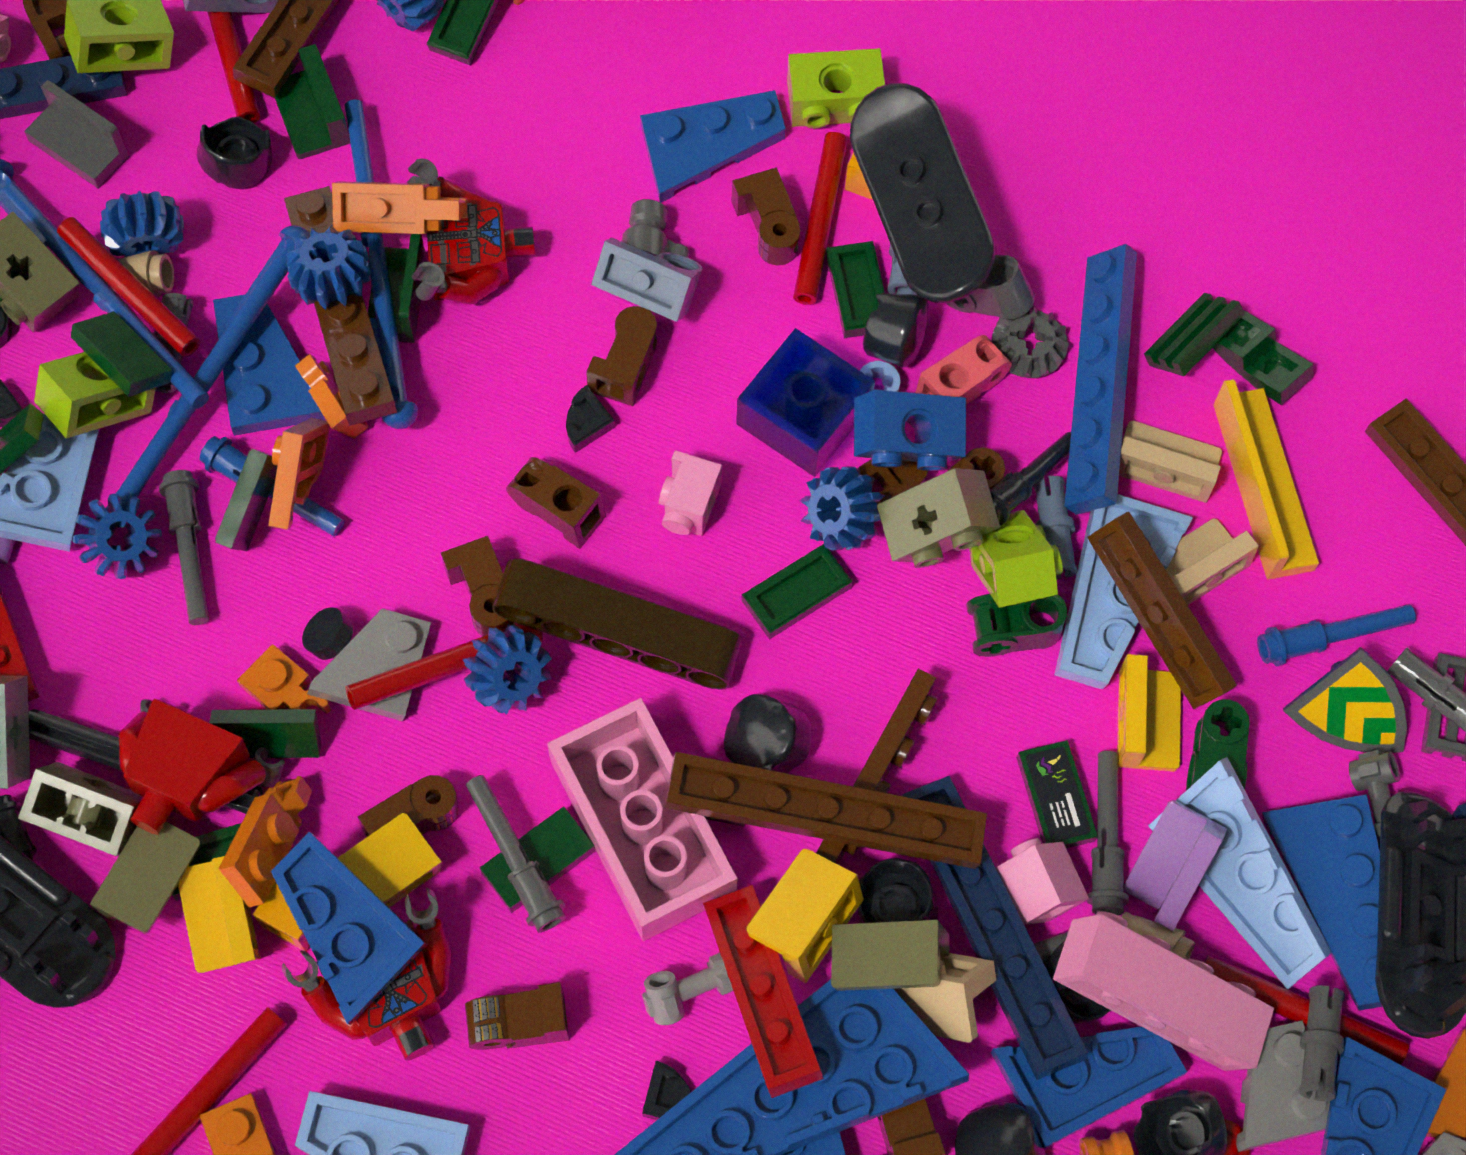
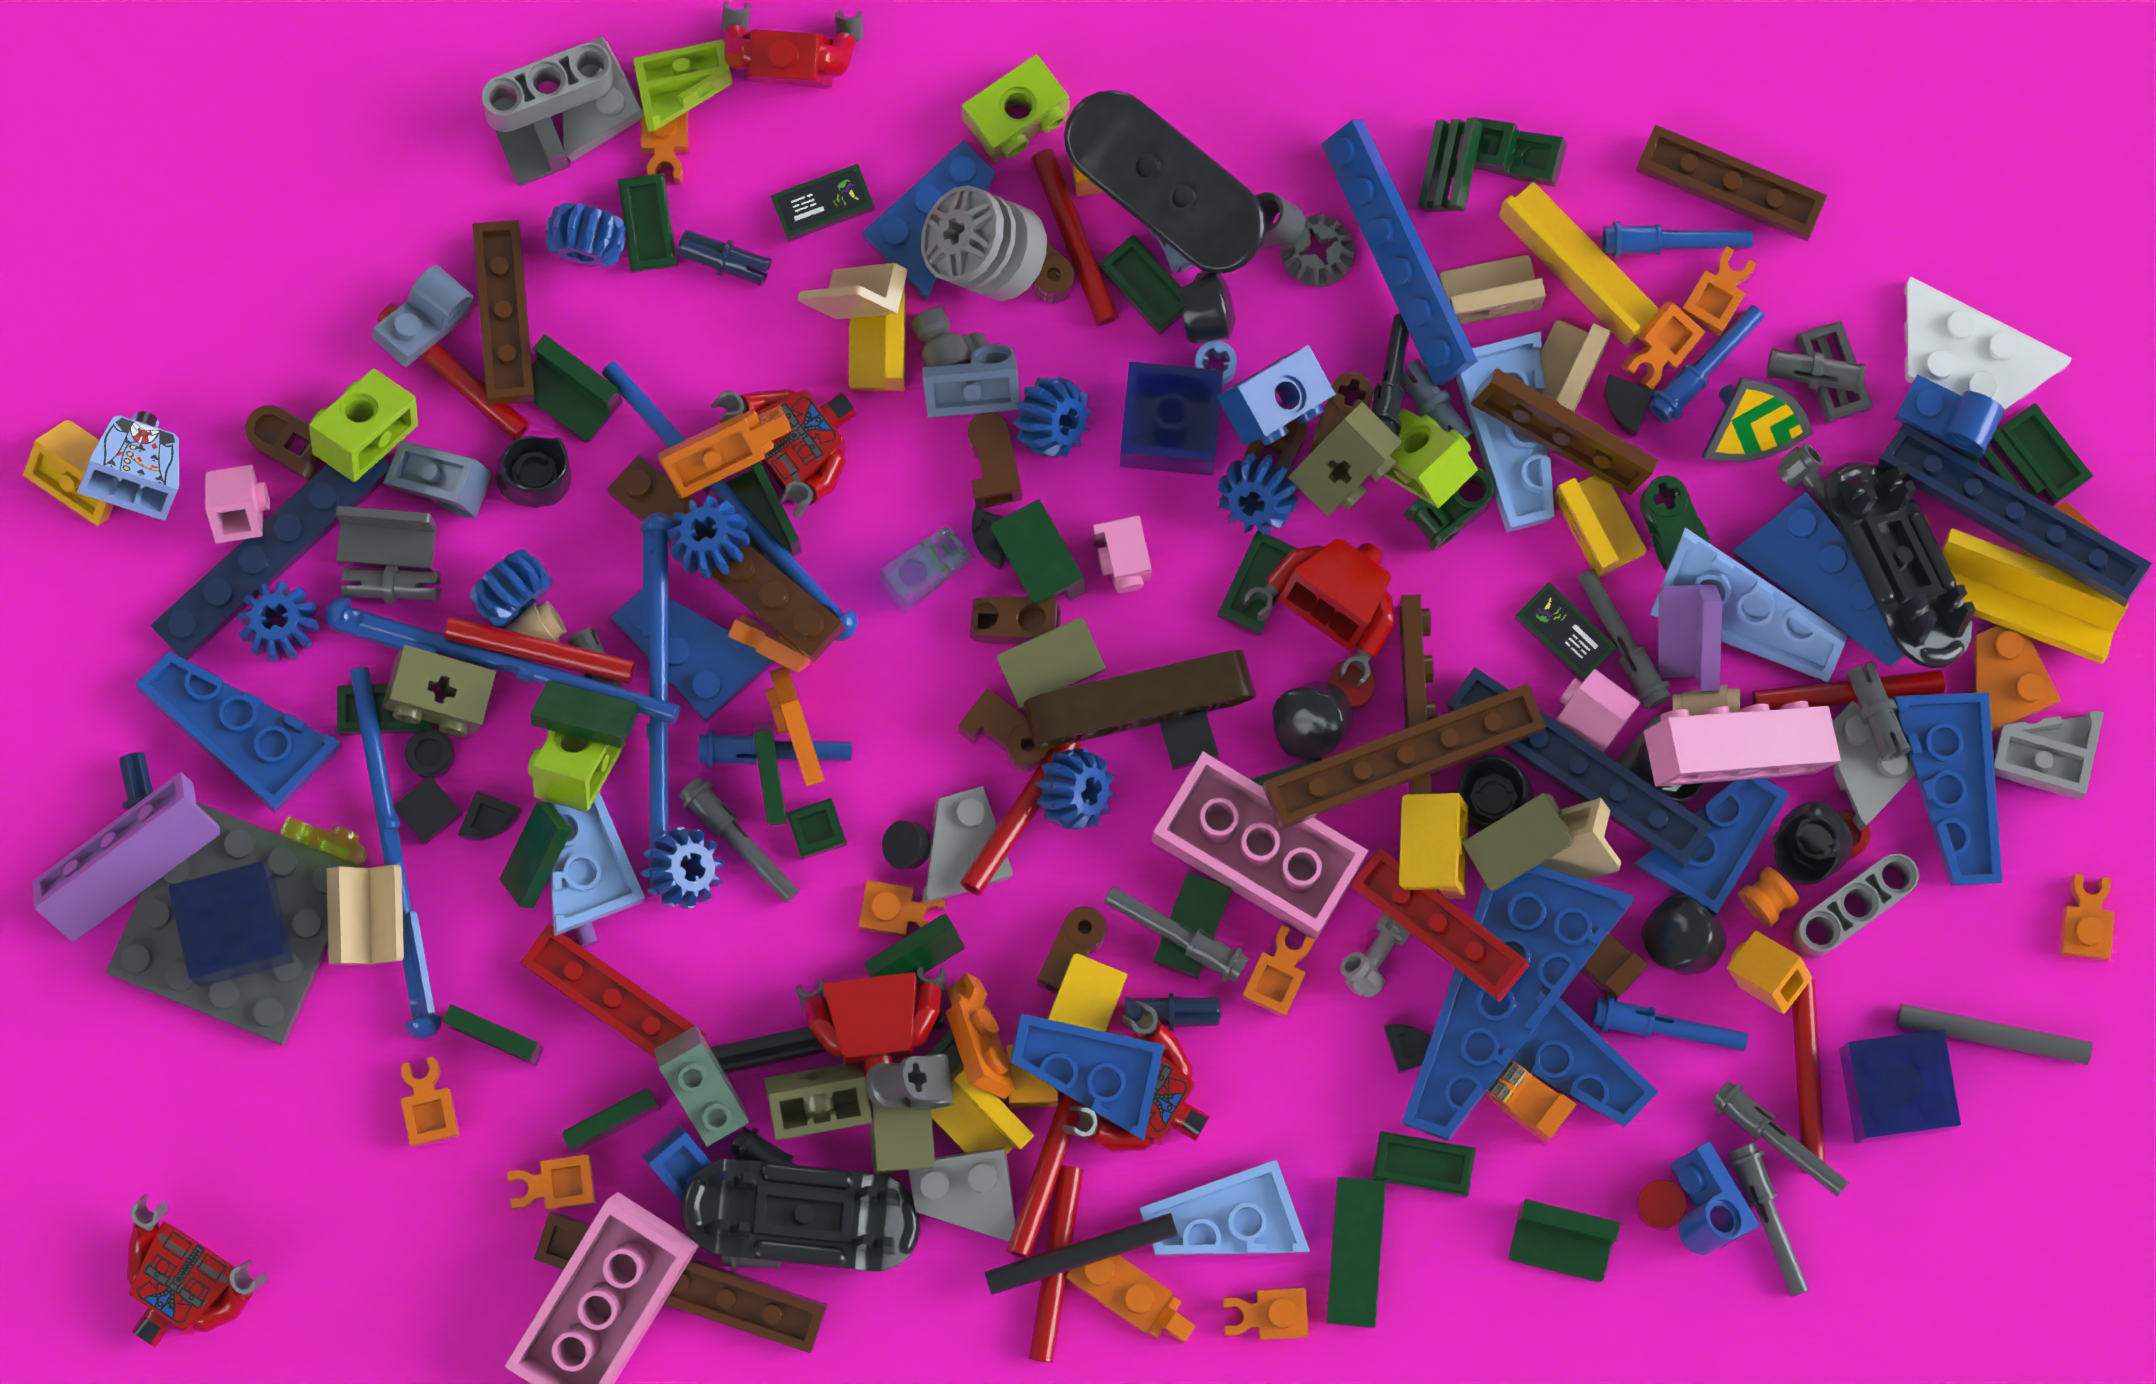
camera: 30 degrees left, 10 degrees up
reddish brown leg [465,982,569,1050] -> none
coral leg [915,335,1012,405] -> none
none -> dark grey pin [341,566,441,604]
none -> sand blue plate [383,440,494,519]
none -> dark blue axle [678,230,772,287]
none -> tile [771,164,875,242]
none -> dark green tile [786,798,847,860]
none -> tan panel [797,263,908,319]
none -> yellow panel [849,288,906,391]
none -> dark grey piece [866,1054,954,1110]
none -> clear light blue leg [879,526,973,615]
none -> light grey wing [909,1147,1017,1242]
none -> light grey wheel [921,185,1047,301]
none -> black piece [985,1213,1178,1295]
none -> dark green panel [991,499,1086,605]
none -> olive panel [997,618,1106,710]
none -> red piece [1006,1092,1083,1259]
none -> blue gear [1012,377,1093,457]
none -> dark blue axle [1125,993,1221,1031]
none -> black tile [1160,710,1219,771]
none -> orange plate [1242,925,1315,1018]
none -> red torso [1244,539,1394,688]
none -> red tile [1328,661,1375,710]
none -> blue pin [1602,221,1753,258]
none -> black tile [1604,374,1653,437]
none -> orange plate [1621,301,1705,390]
none -> orange plate [1682,246,1757,336]

